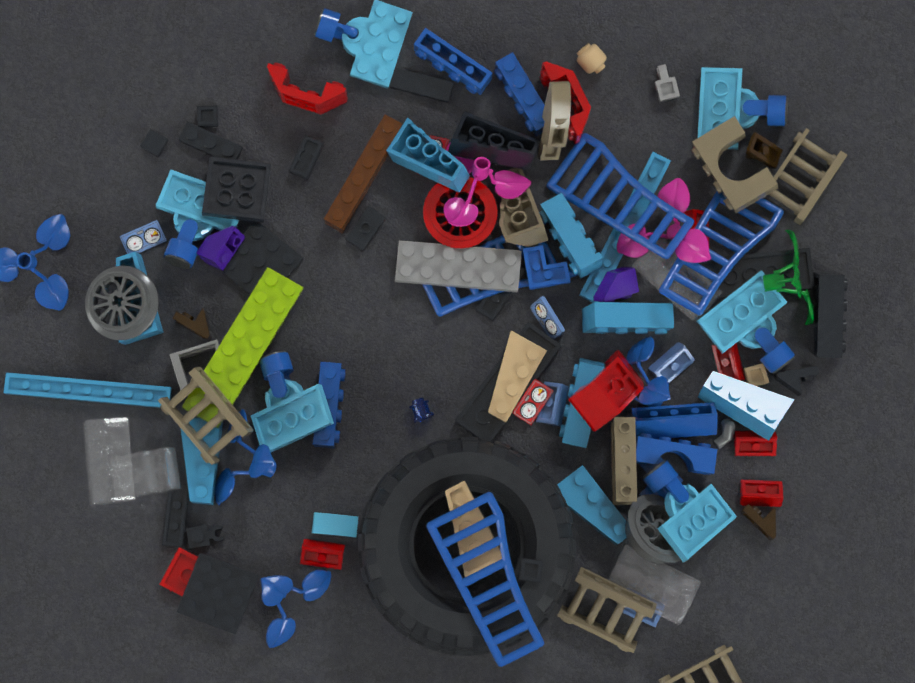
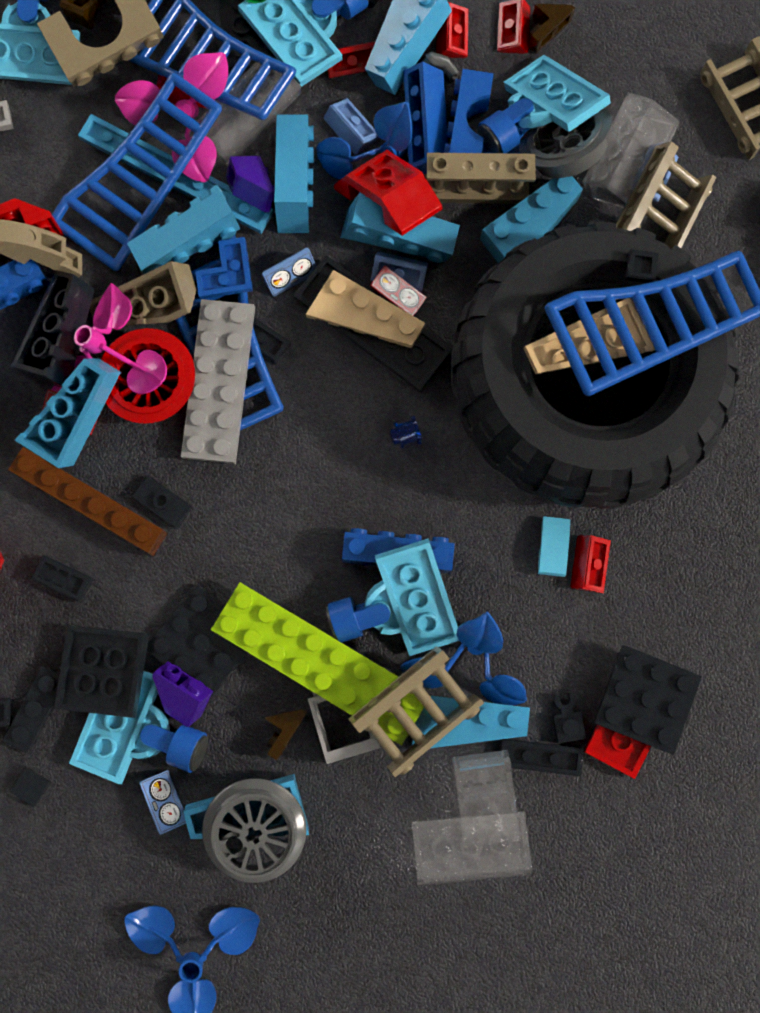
camera: 90 degrees left, 0 degrees up
dark azure plate [4,373,172,408] -> none
blue plant [261,570,331,648] -> none
tan tile [743,364,769,387] -> none

